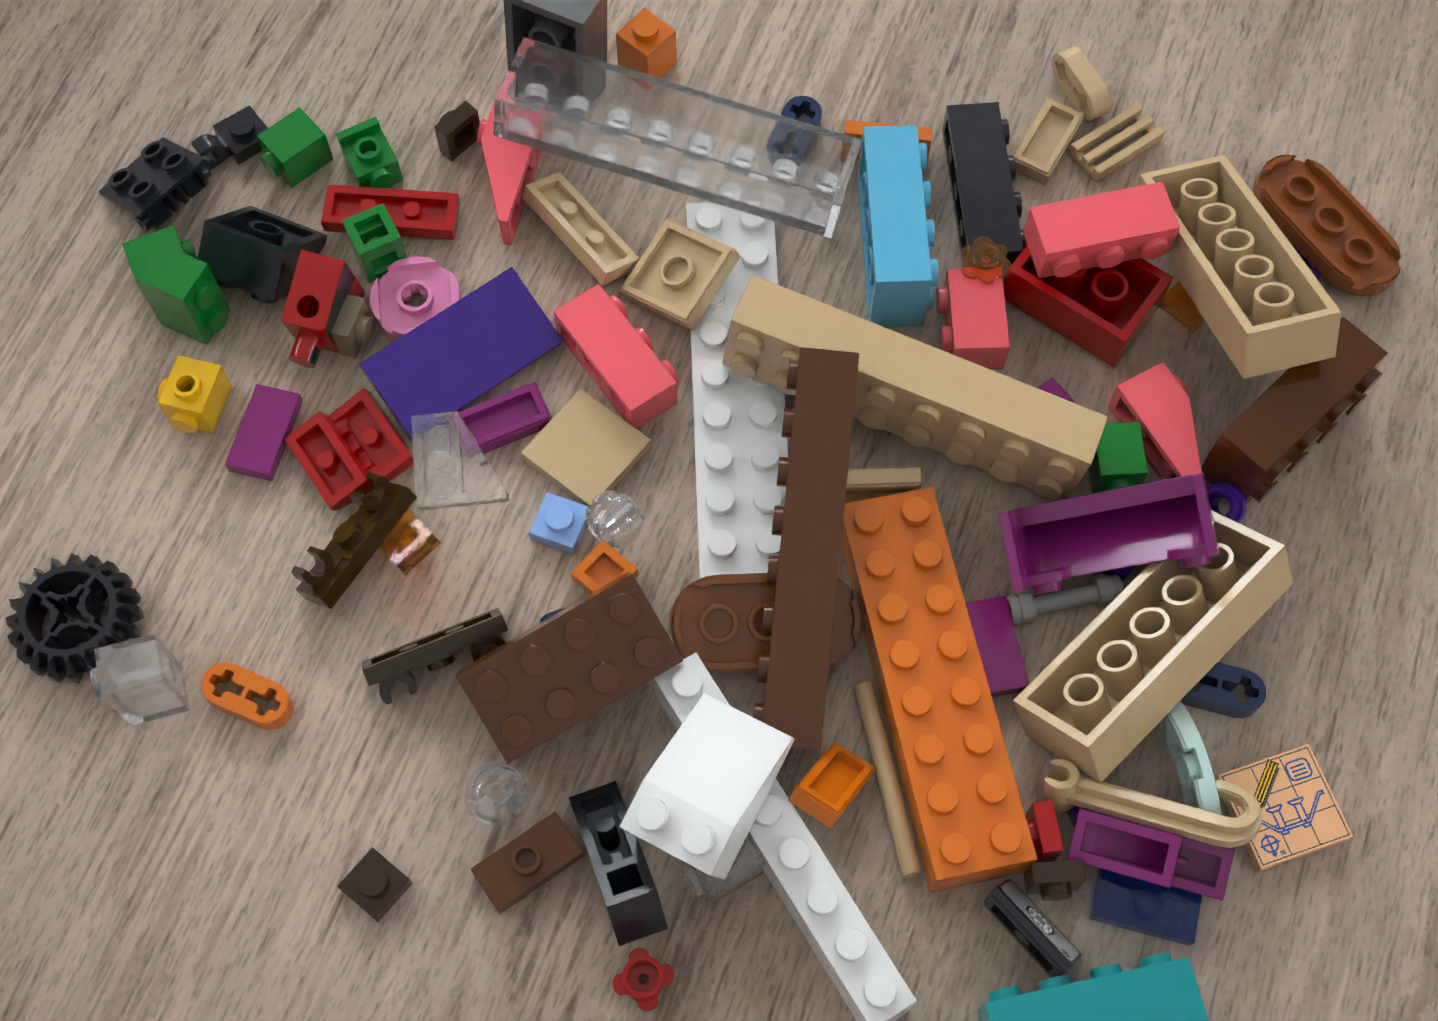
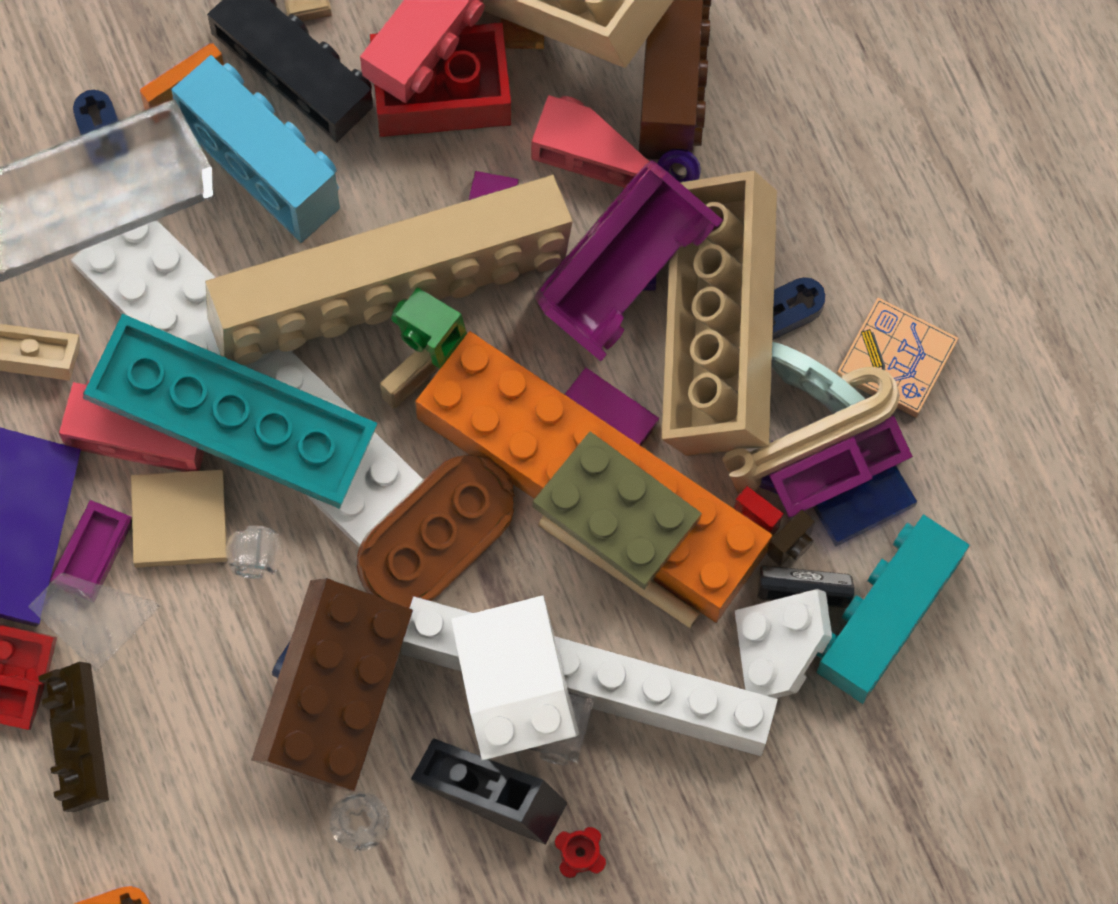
camera: 45 degrees left, 5 degrees up
dark brown plate [362,608,508,704] -> none
clear orange plate [380,509,441,575] -> none
reddish brown plate [470,811,584,914] -> none
light blue plate [529,492,592,555] -> none
orange plate [570,540,639,594] -> none
tan tile [619,218,740,330] -> none
reddish brown brick [753,347,859,750] -> none
orange tile [788,742,876,829] -> none
coral brick [936,268,1010,369] -> none
clear orange plant [961,236,1011,284] -> none
light grey bar [1006,574,1124,625] -> none
green brick [1088,422,1148,493] -> none
none -> teal plate [83,313,378,509]
none -> green brick [391,287,467,369]
none -> olive plate [532,431,702,590]
none -> white plate [735,589,832,698]

